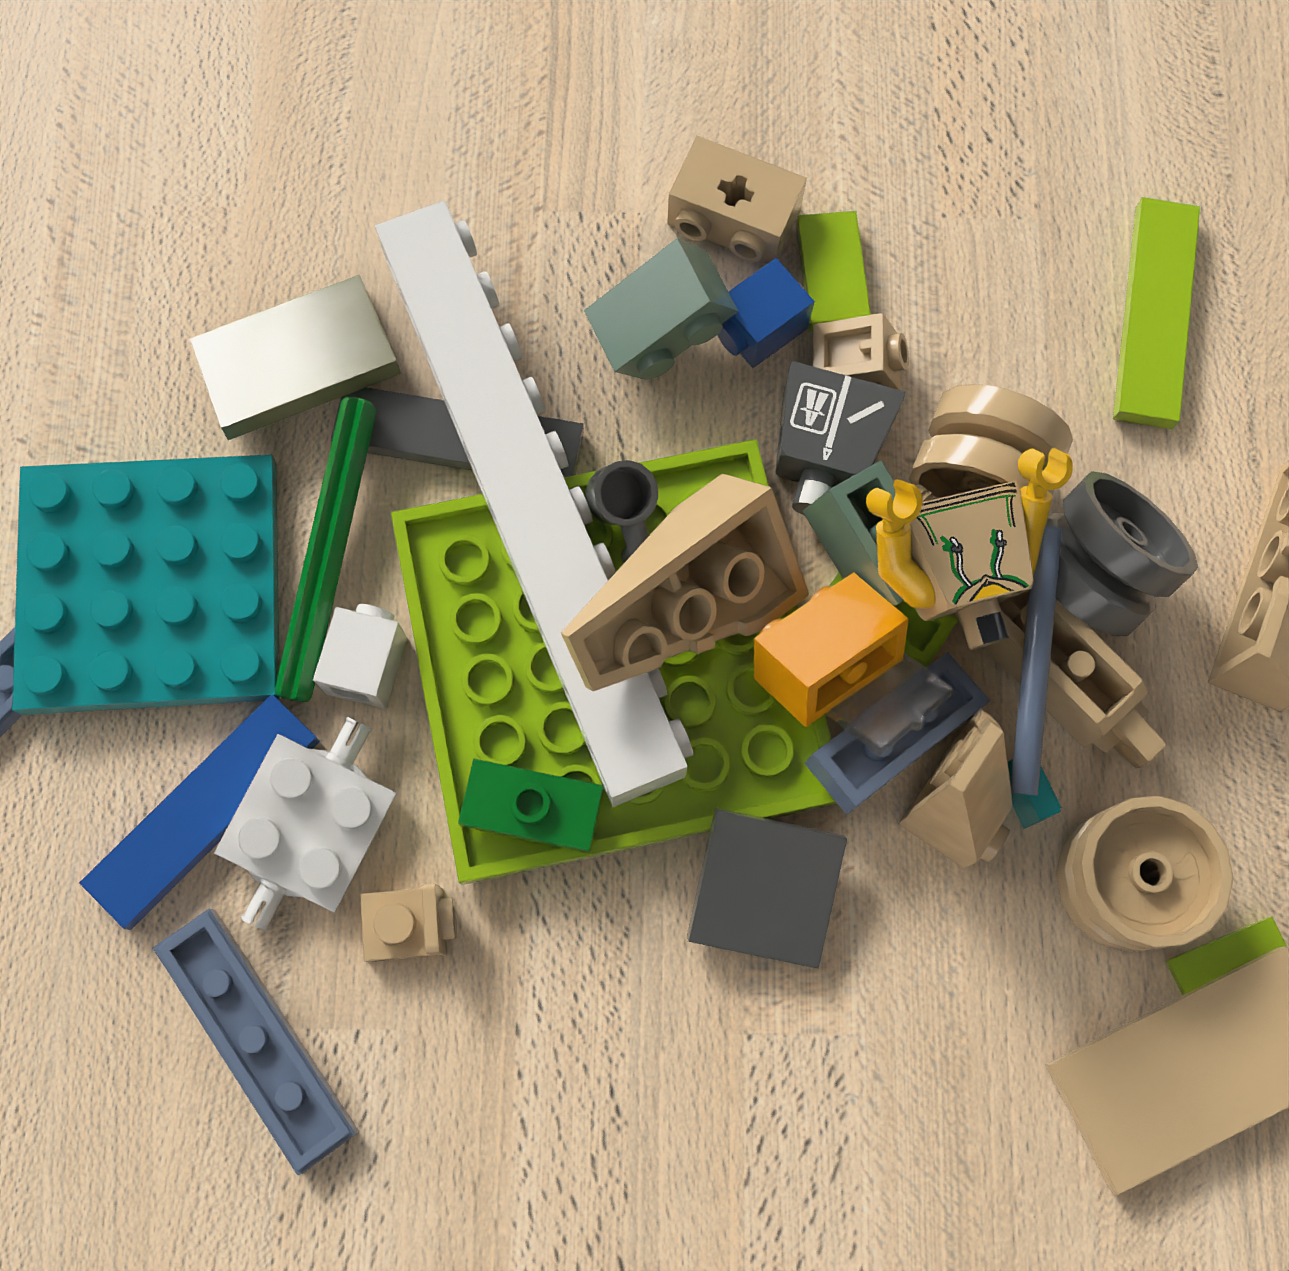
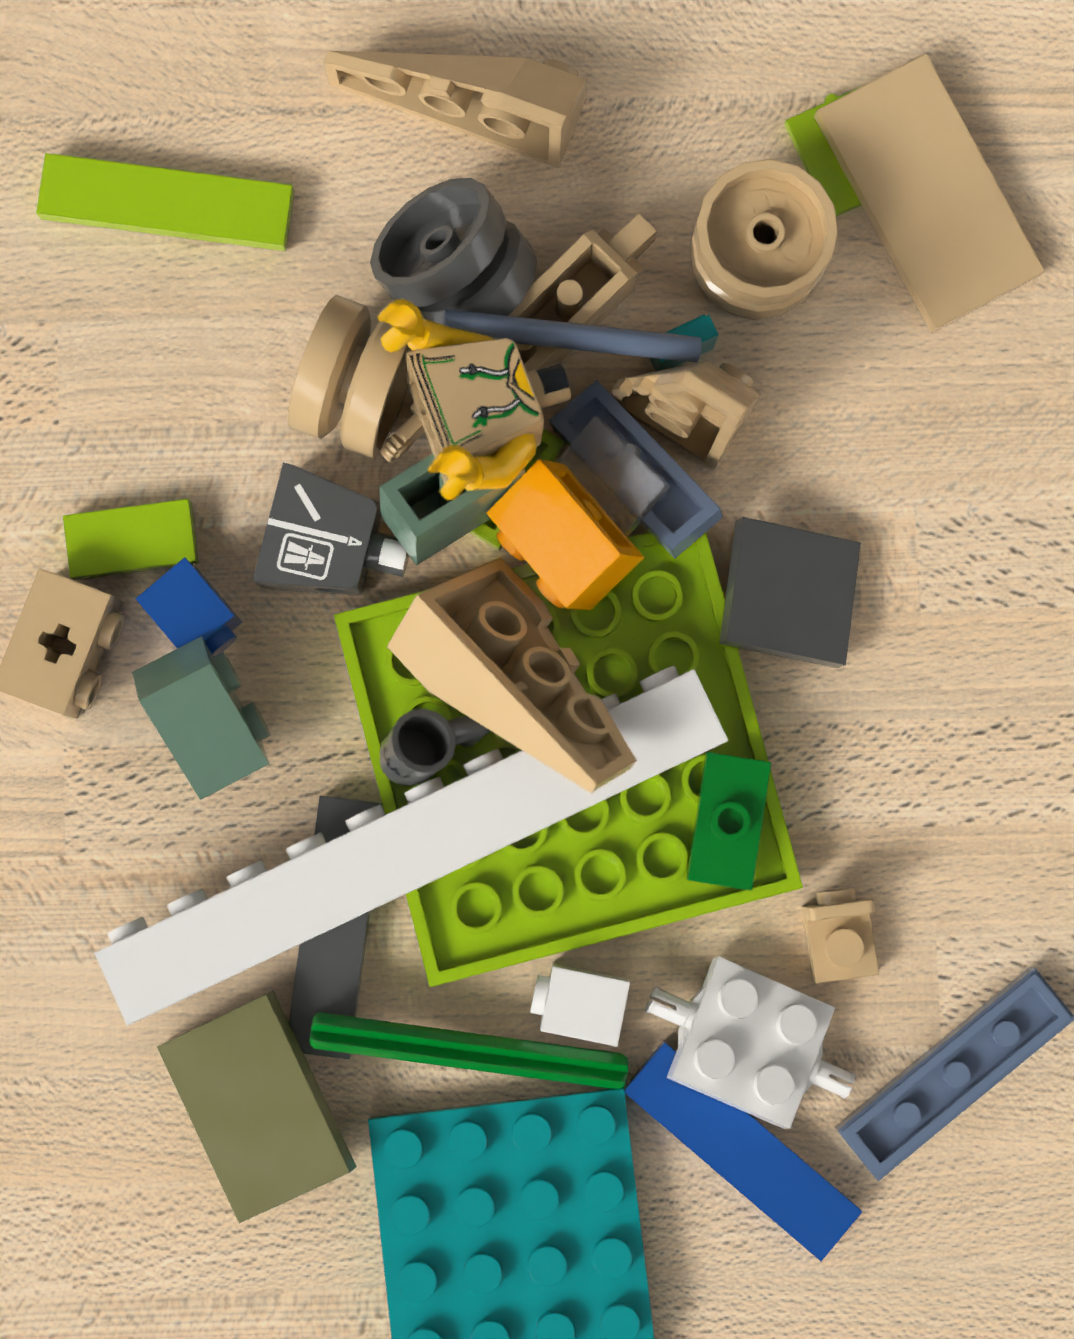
camera: 95 degrees left, 10 degrees up
tan bracket [813,313,909,390] -> none

